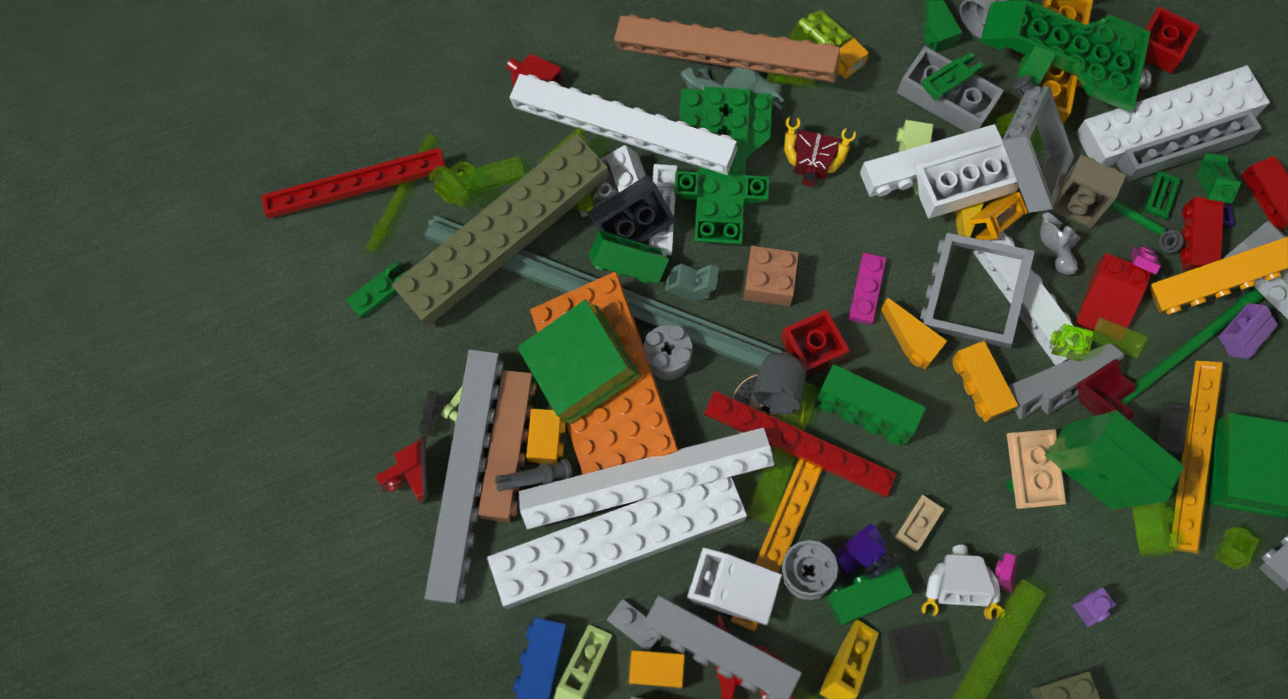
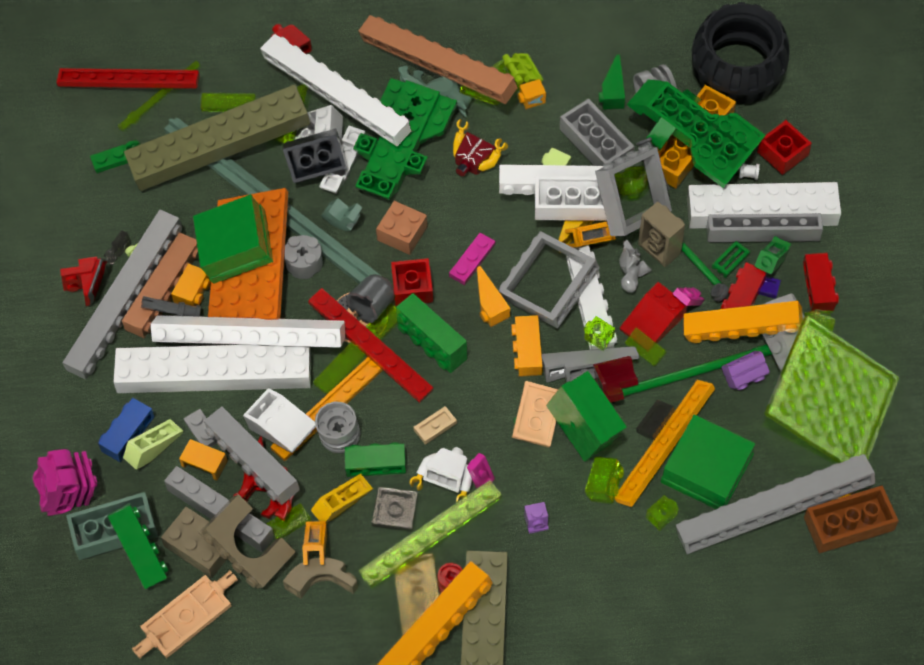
camera: 20 degrees right, 10 degrees down
clear neon green tile [429,161,475,207] -> none
green brick [589,230,669,284] -> none
dark purple piece [833,523,898,580] -> none
green hinge [921,52,985,101] -> none

